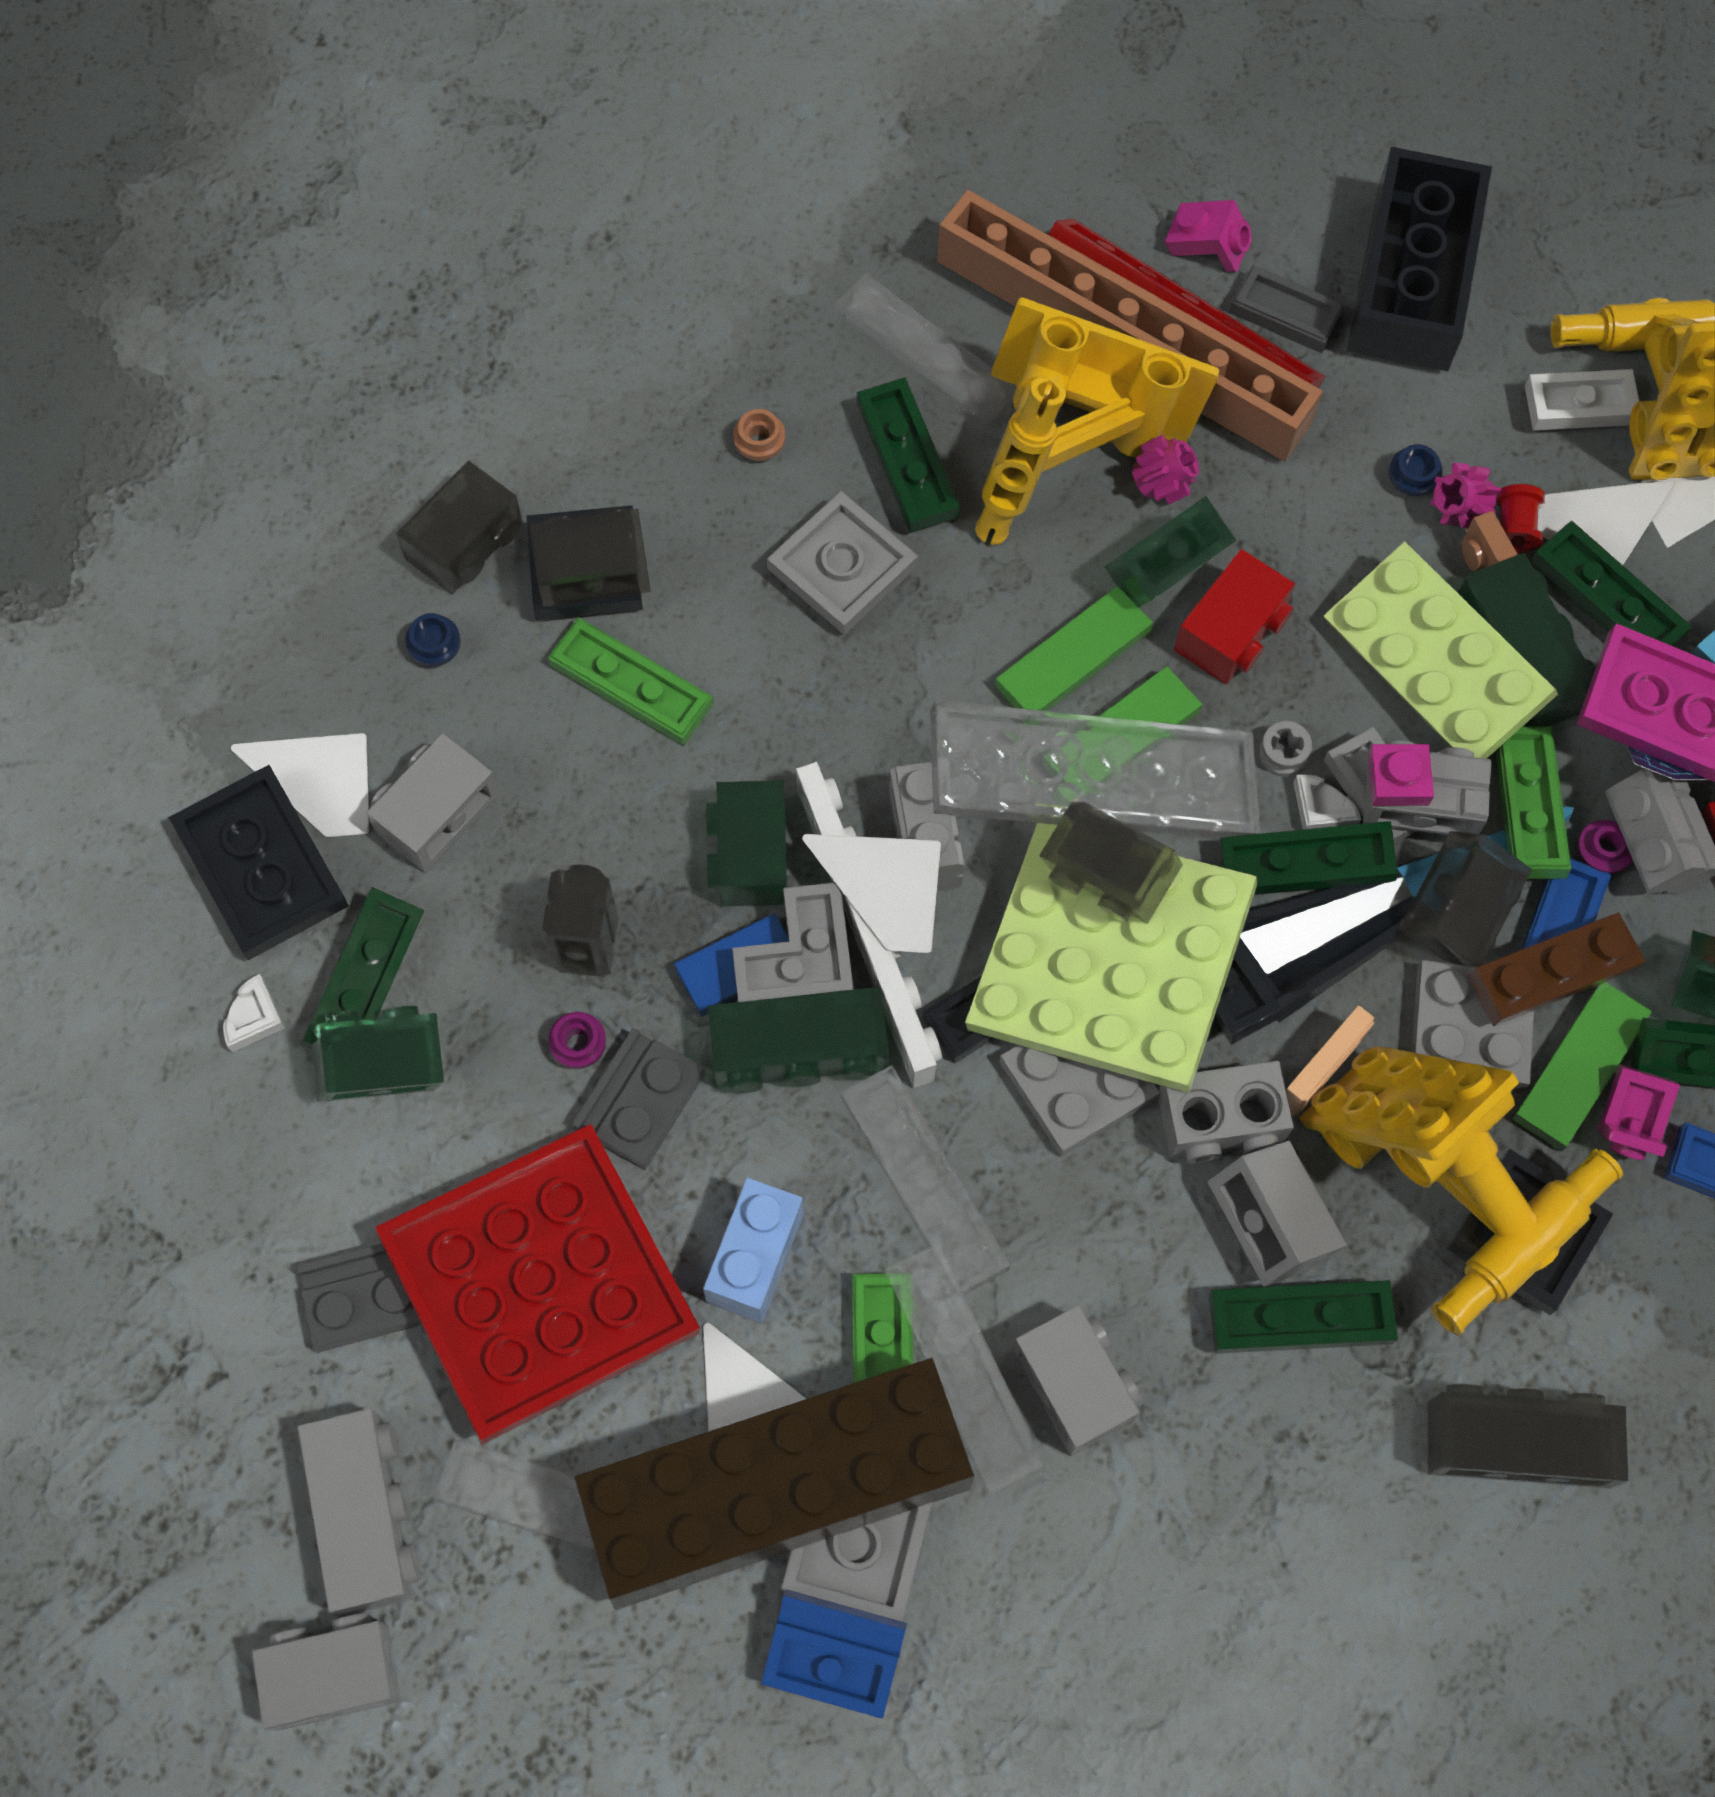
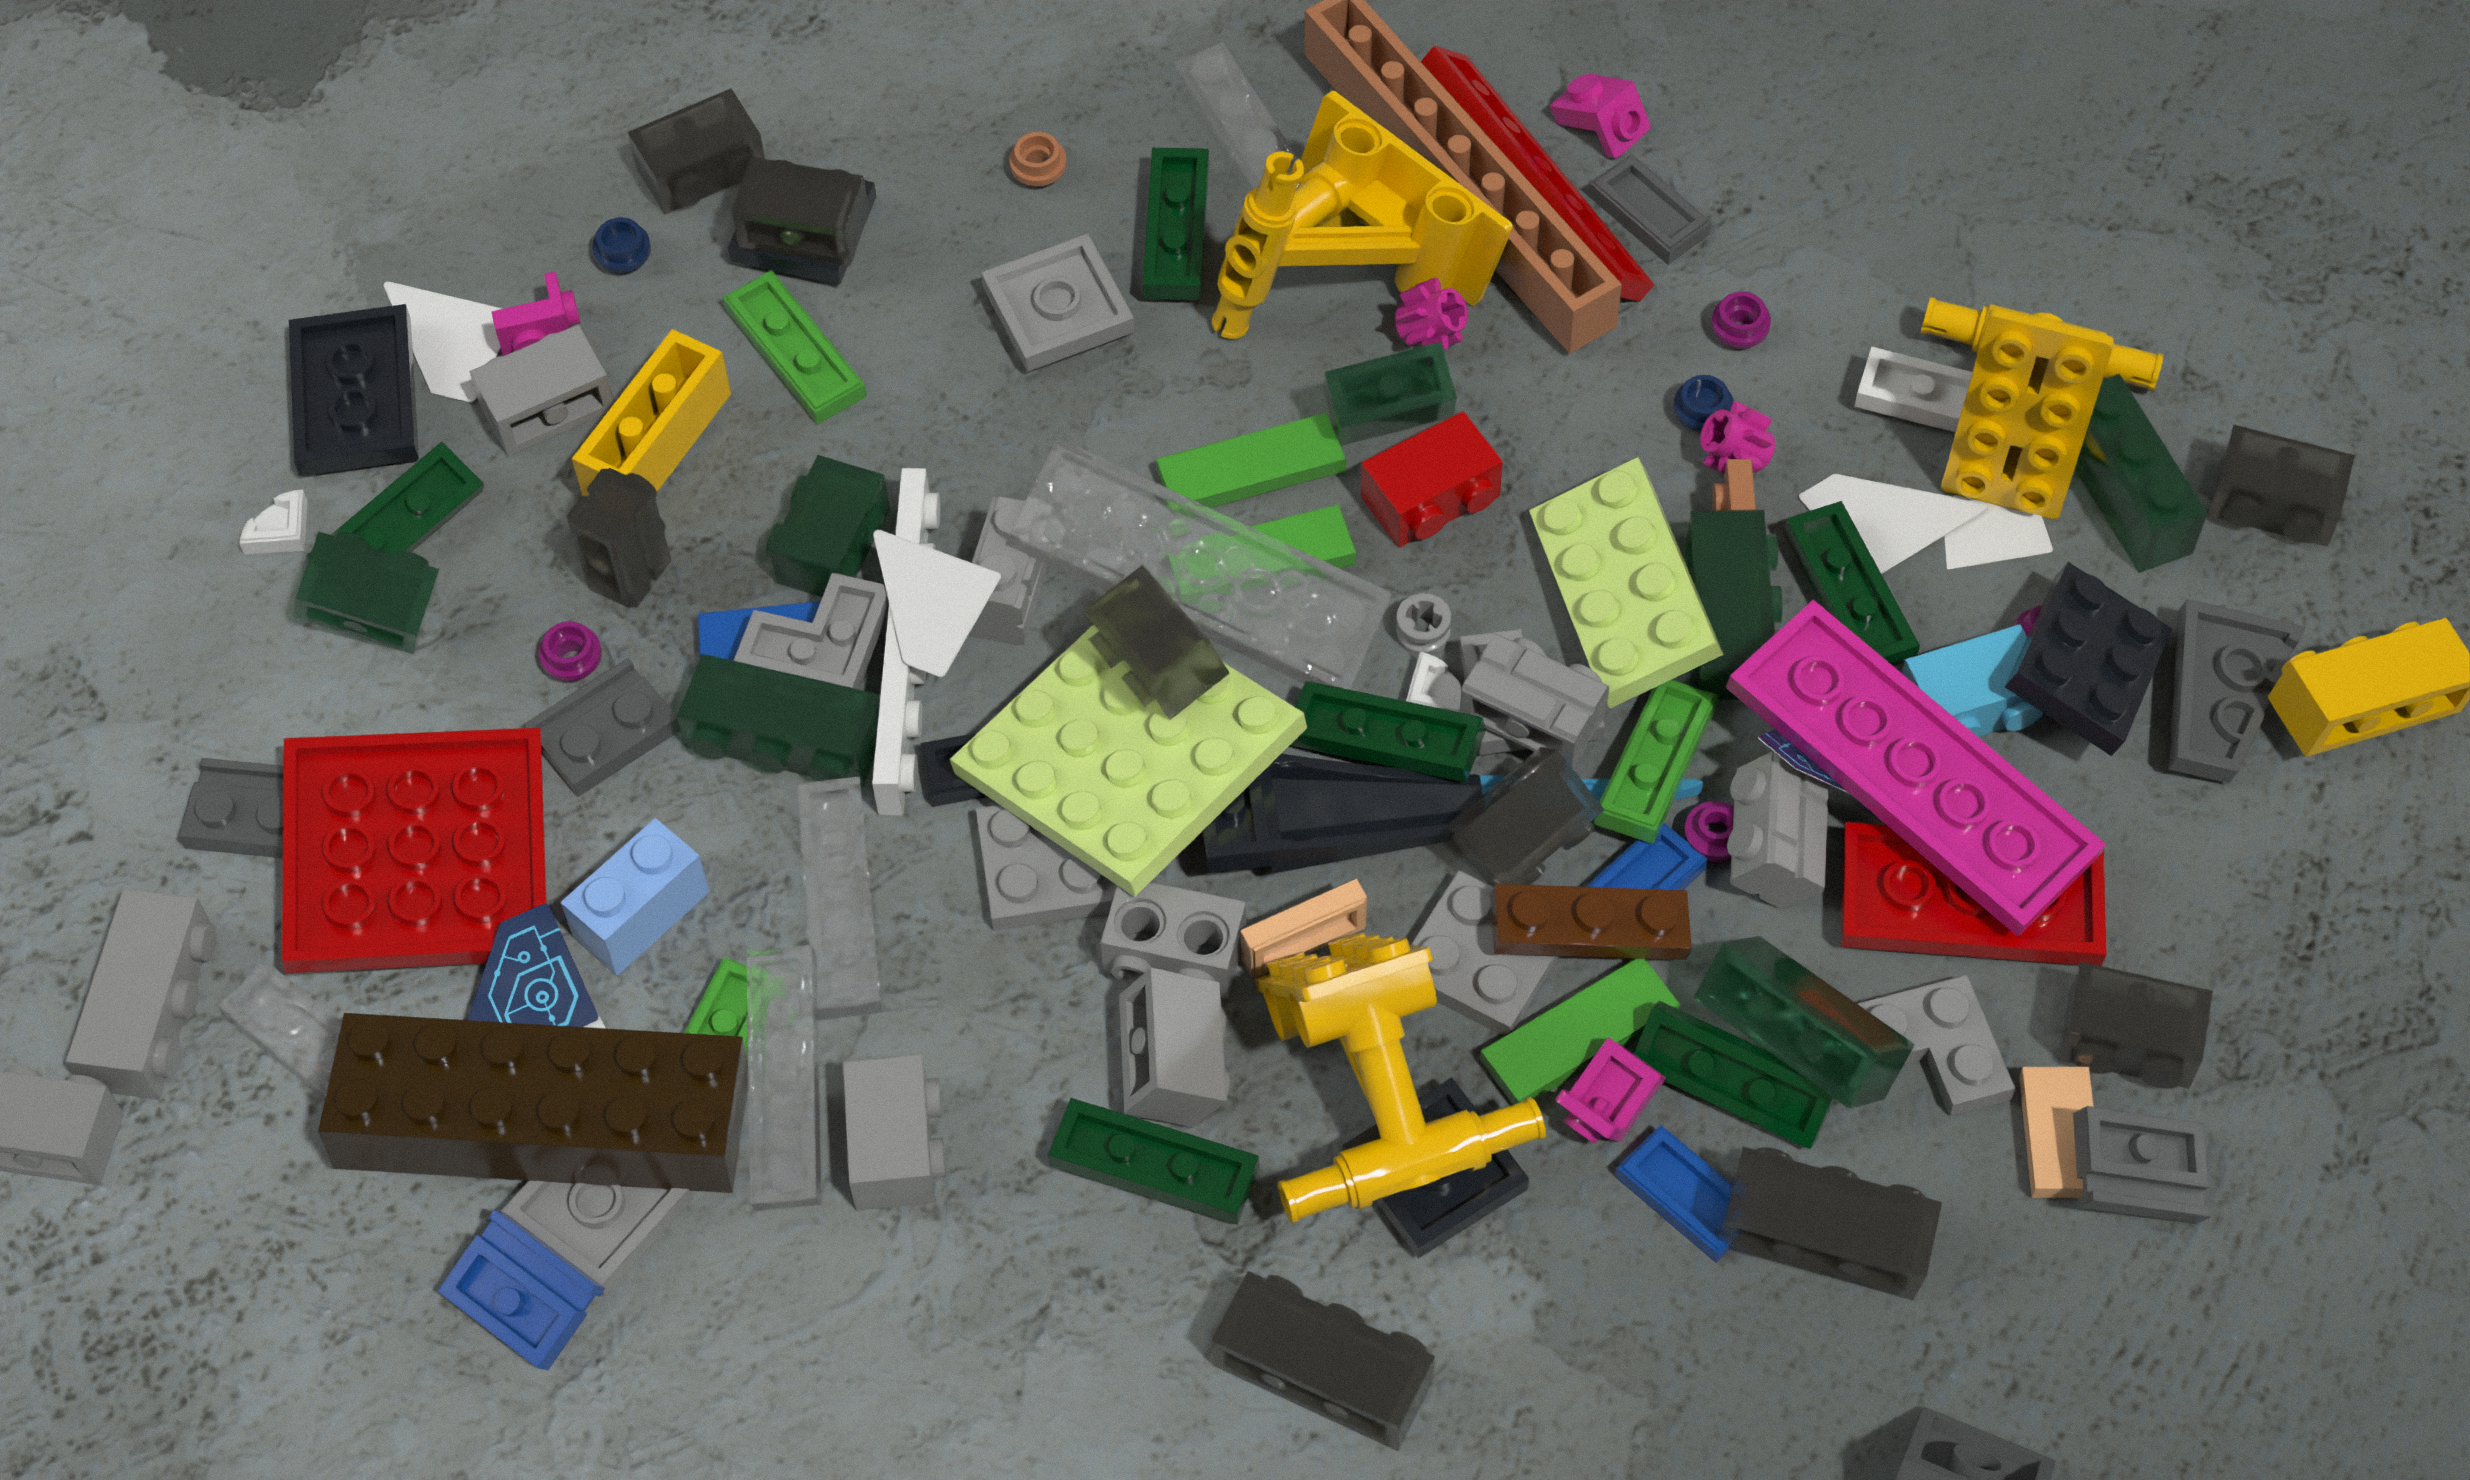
camera: 25 degrees right, 10 degrees down
black brick [1346,147,1492,372] -> none
dark pink plate [1367,744,1434,806] -> none
red bush [1496,484,1545,553] -> none
none -> dark blue sticker [467,904,599,1027]
none -> dark pink bracket [491,271,581,356]
none -> yellow brick [572,329,731,523]
none -> magenta plate [1711,292,1771,348]

